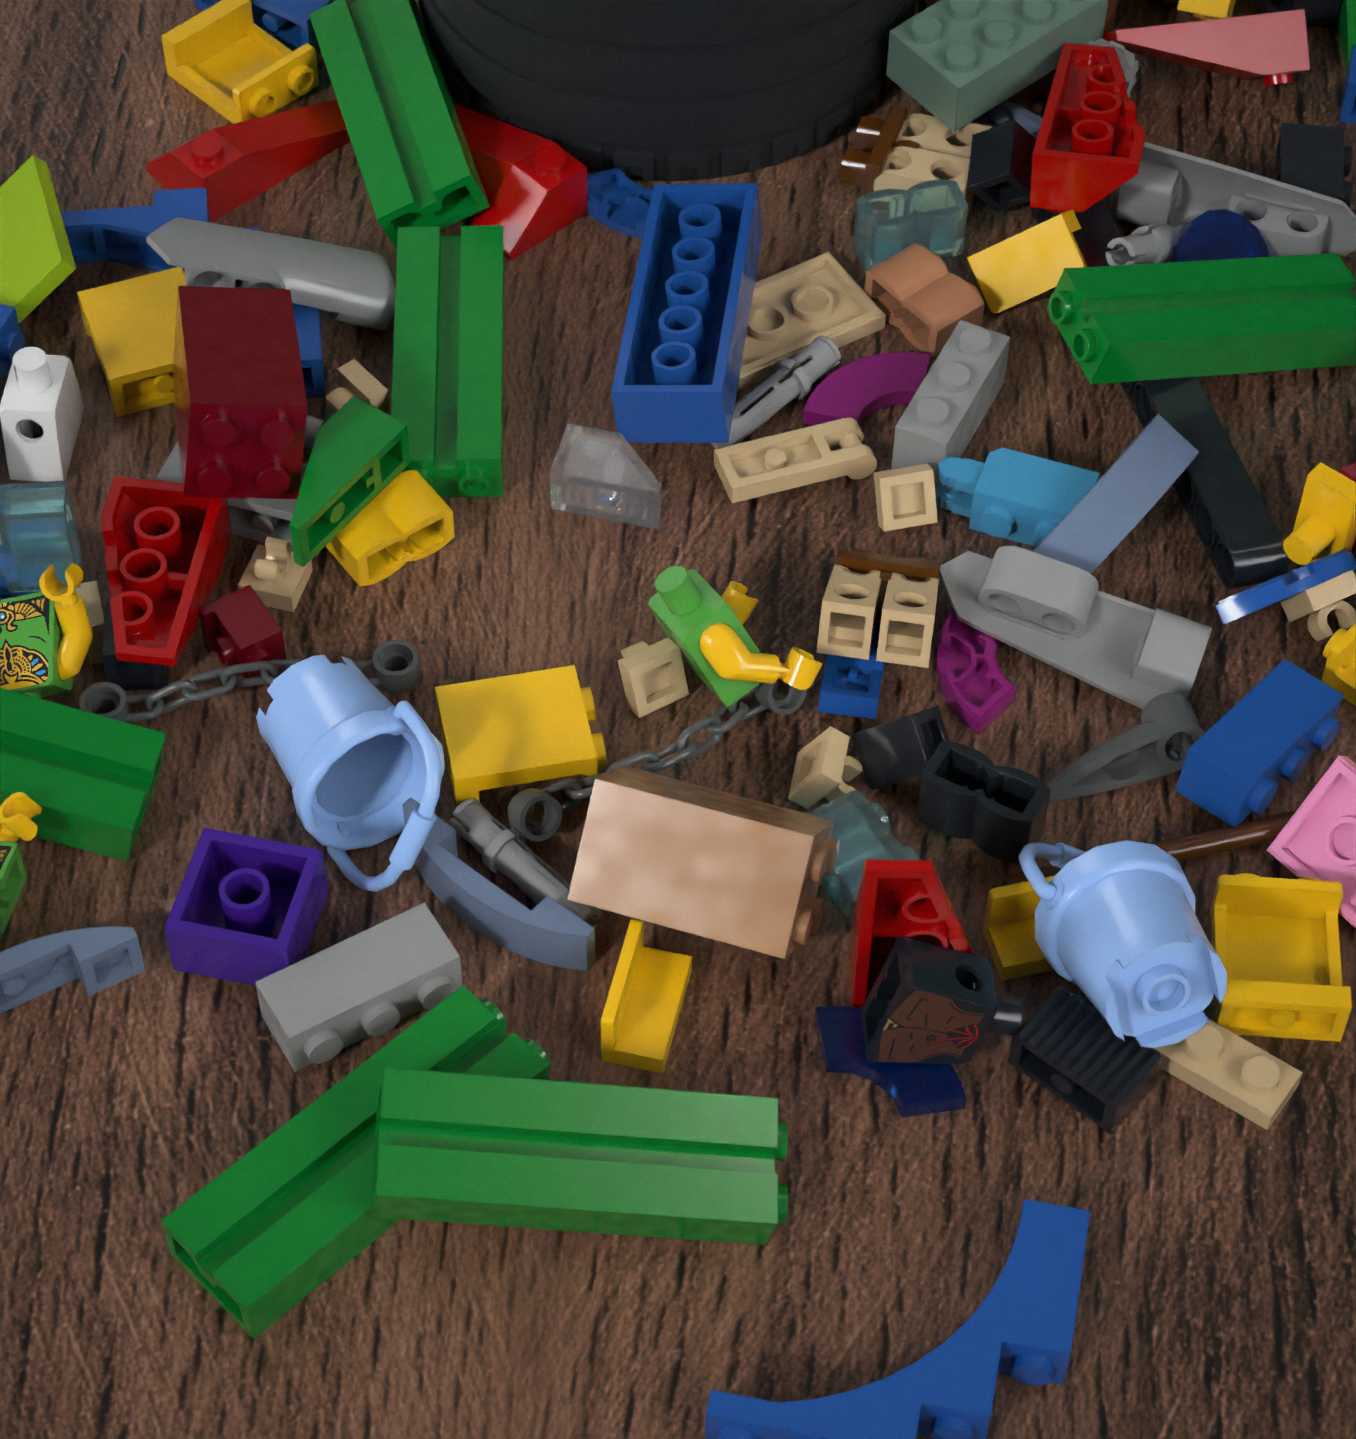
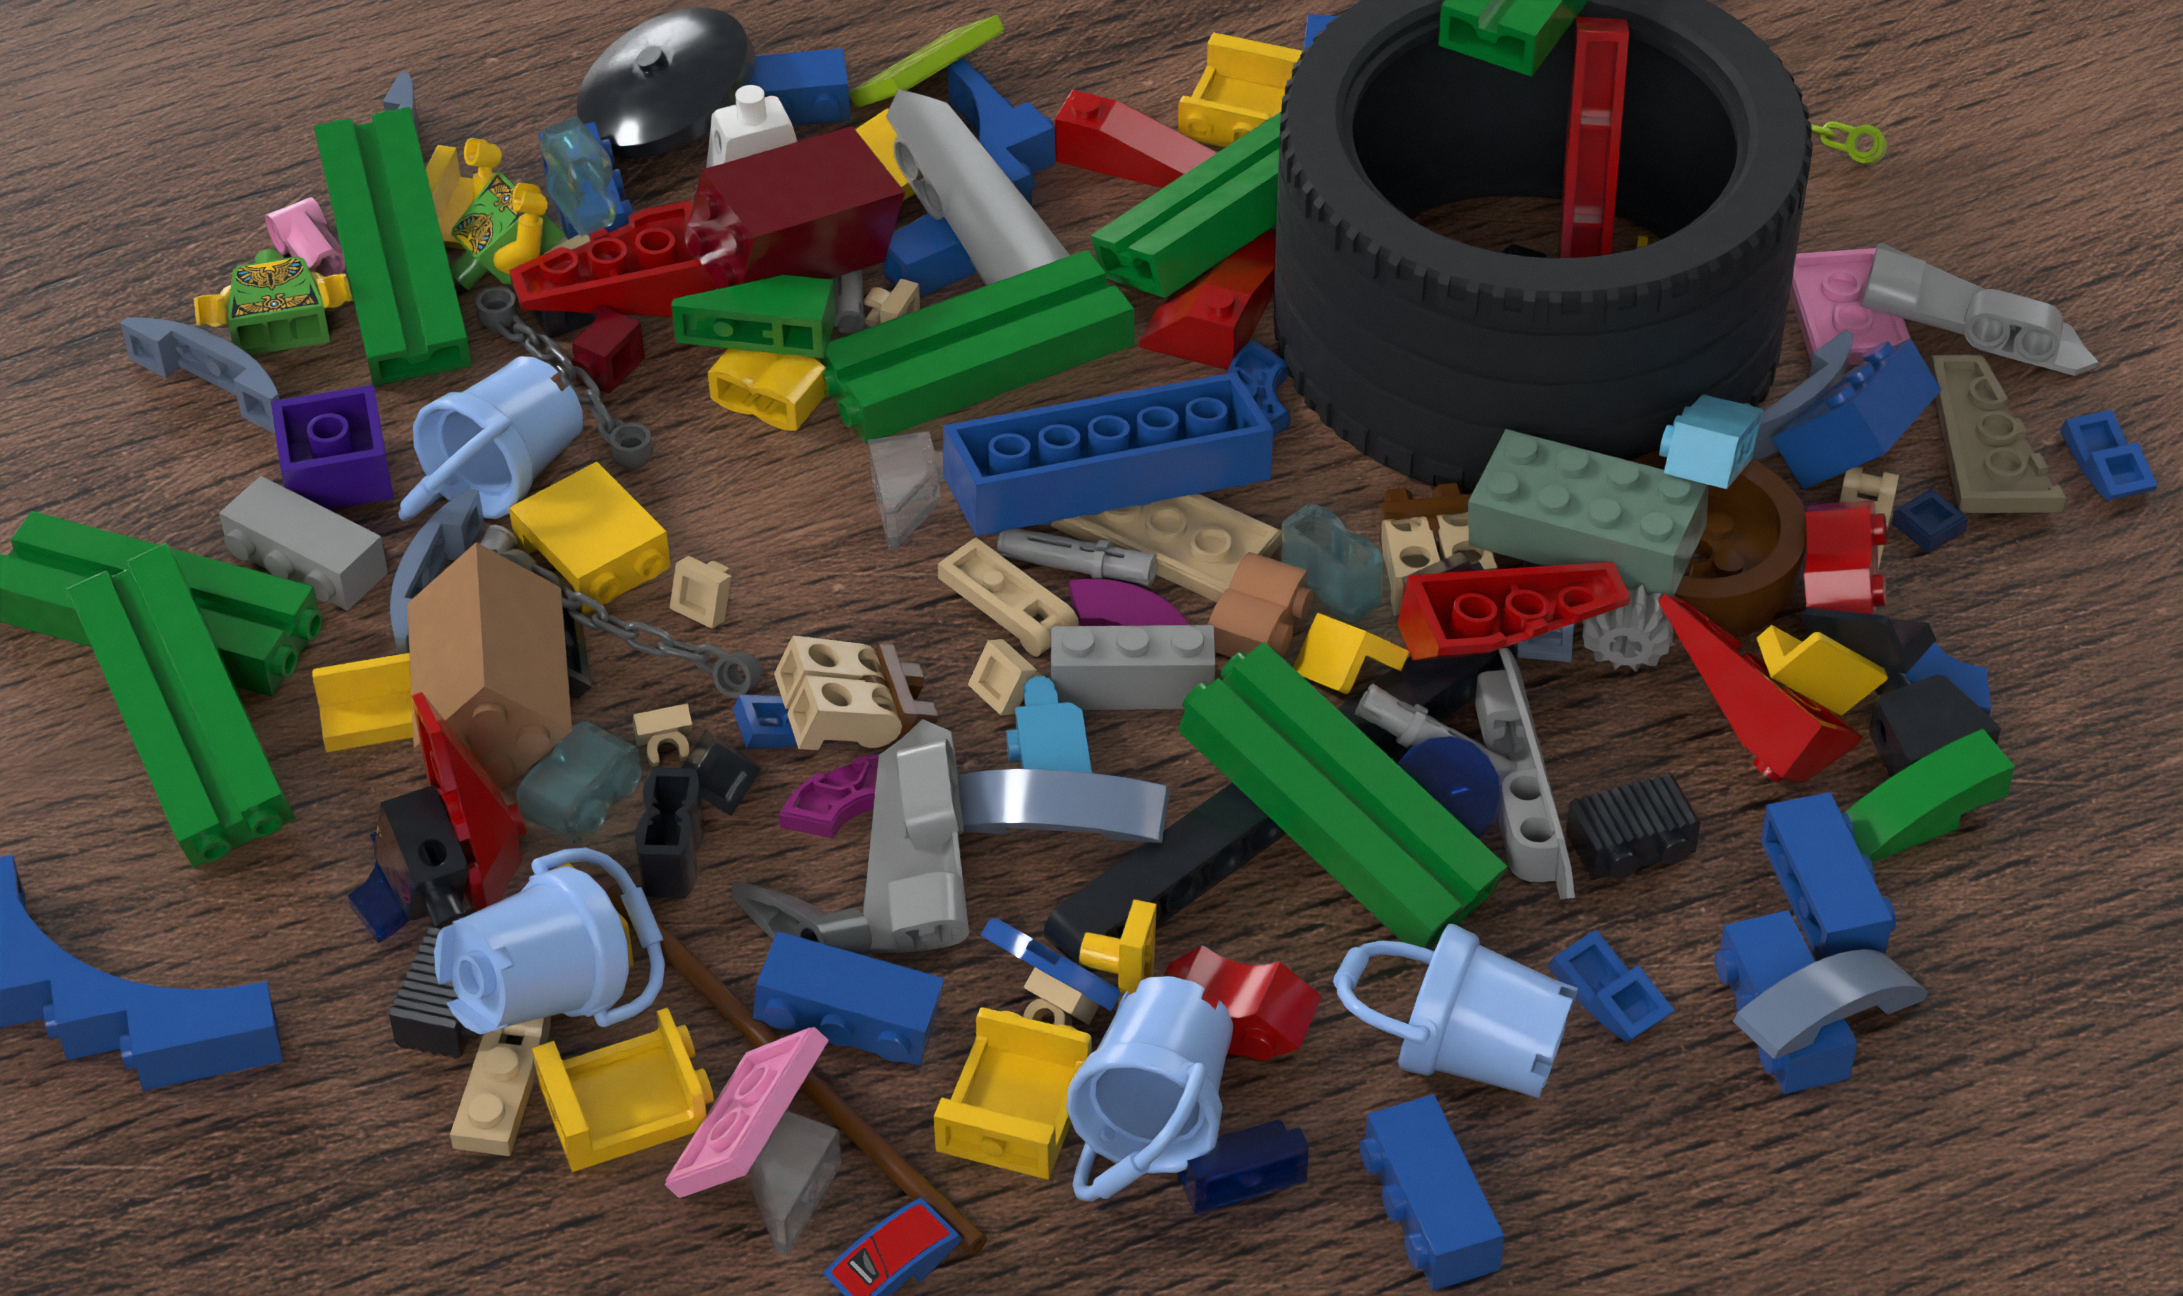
camera: 65 degrees right, 5 degrees down
tan tile [238,537,313,612] -> none
torso [648,566,822,708] -> none

